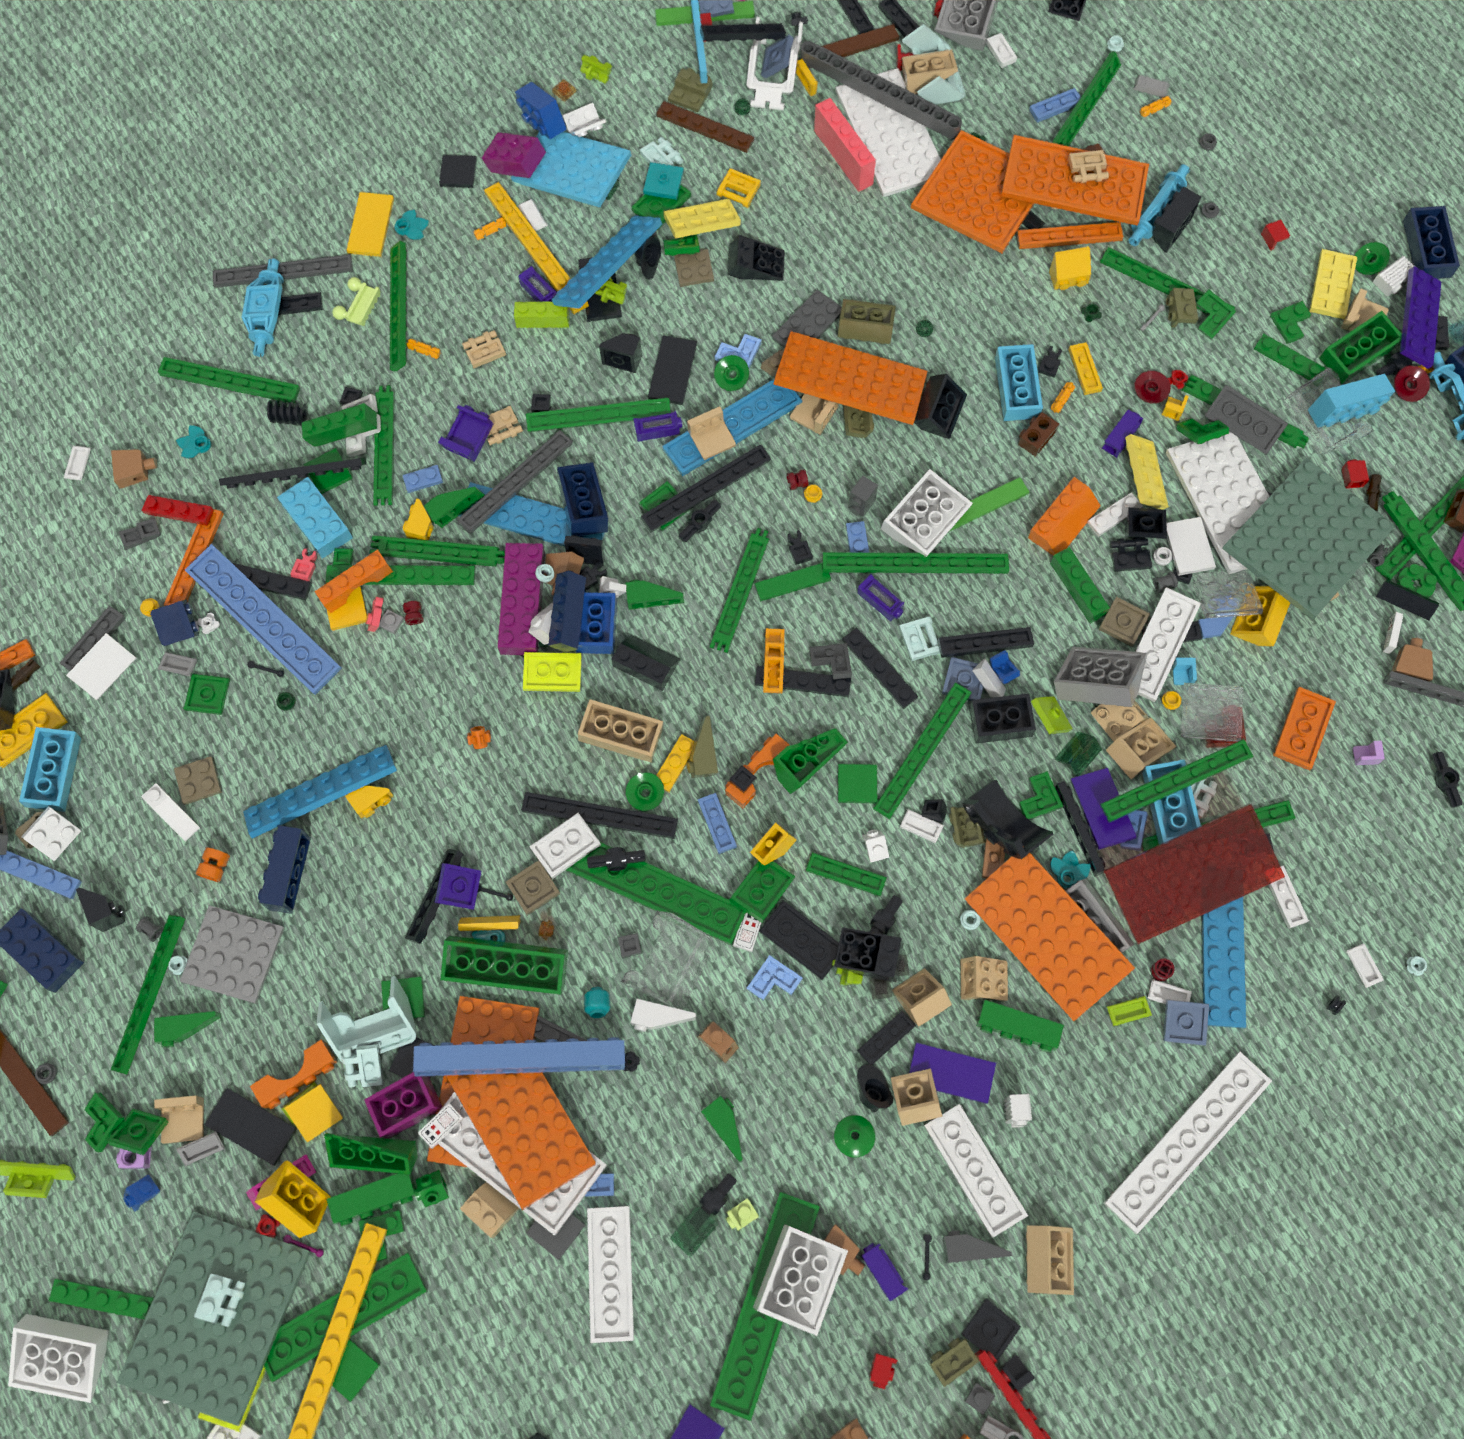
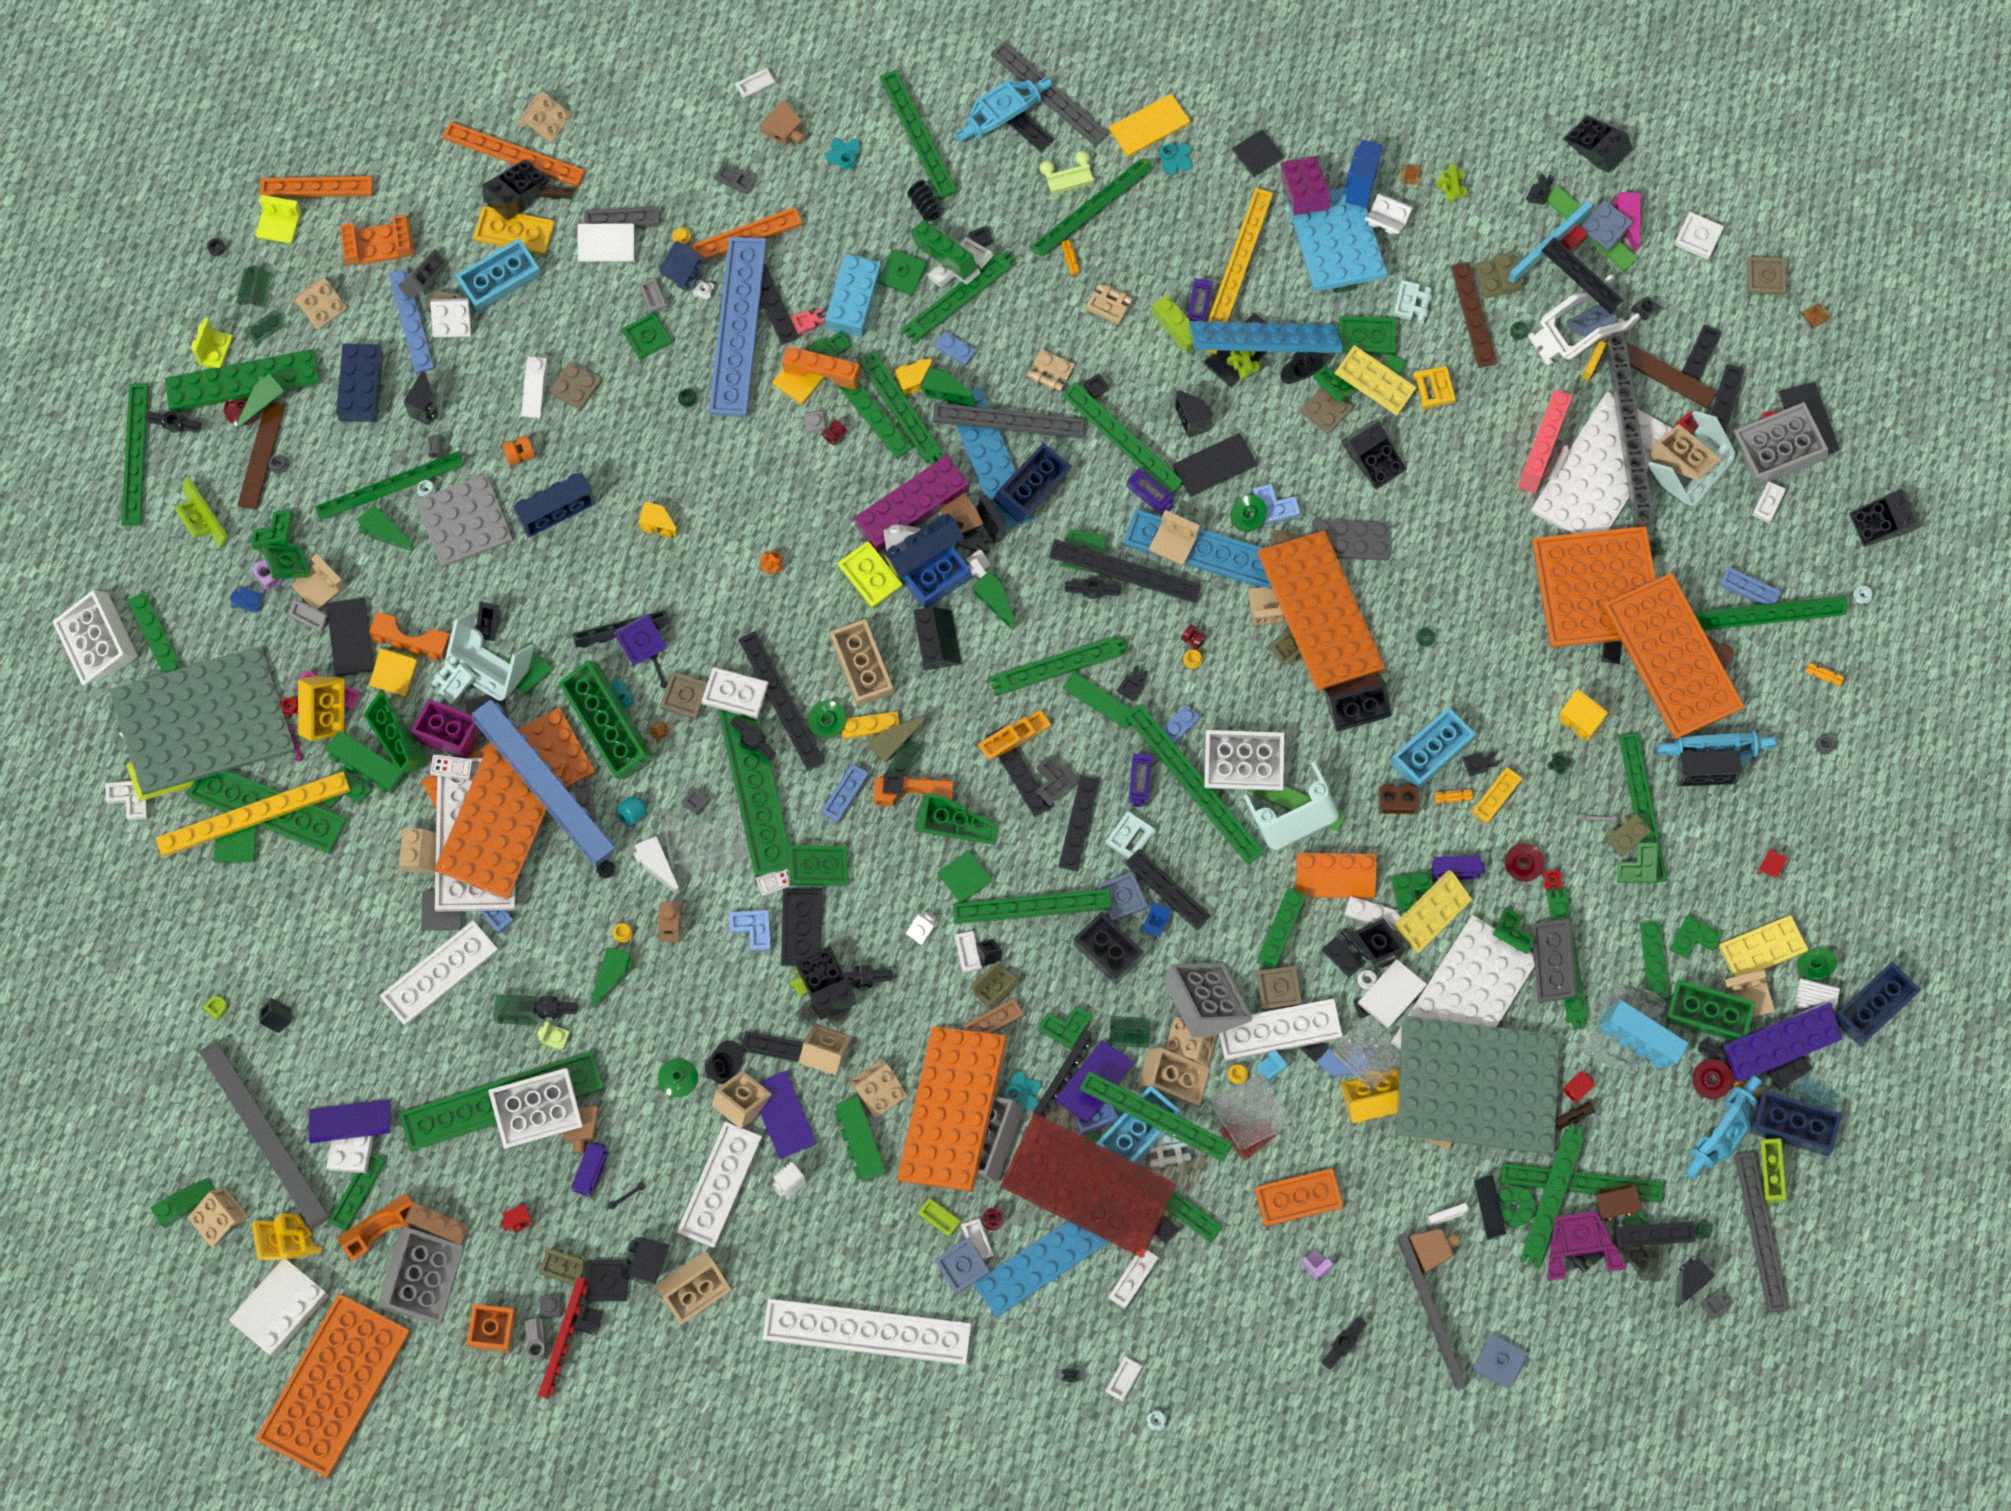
camera: 50 degrees right, 0 degrees up
red plate [141,495,214,526] -> none
light aqua plate [194,1273,246,1327] -> none
black plate [219,457,367,489] -> none
dark azure plate [243,745,397,838] -> none
black hinge [247,661,284,677] -> none
coral plate [366,597,383,632] -> none
green brick [414,1169,449,1208] -> none
dark purple panel [438,405,494,462] -> none
yellow tile [458,915,521,931] -> none
light orange axle [474,217,506,240] -> none
white tile [517,199,548,231] -> none
light aqua plate [535,564,554,583] -> none
teal plate [643,162,684,200] -> none
yellow slope [750,822,797,866] -> none
green tile [806,852,887,897] -> none
olive slope [838,299,896,344] -> none
dark grey brick [848,476,878,517] -> none
dark grey slope [943,1230,1012,1263] -> none
light aqua plate [960,910,980,930] -> none
black panel [962,780,1053,859] -> none
white slope [972,659,1006,698] -> none
orange plate [1016,222,1123,249] -> none
lime plate [1031,696,1073,734] -> none
tan plate [1068,150,1109,184] -> none
light grey tile [1133,75,1170,97] -> none
dark grey bush [1153,572,1178,593] -> none
yellow panel [1162,395,1189,421] -> none
dark grey plate [1201,202,1219,219] -> none
dark grey pin [1369,544,1388,566] -> none
none -> black slope [476,601,502,641]
none -> yellow plate [613,923,633,943]
none -> black slope [620,1237,670,1284]
none -> clear green plate [887,738,925,777]
none -> light aqua windscreen [1244,762,1339,851]
none -> green tile [1383,354,1406,375]
none -> green plate [1391,871,1433,914]
none -> black plate [1526,174,1554,205]

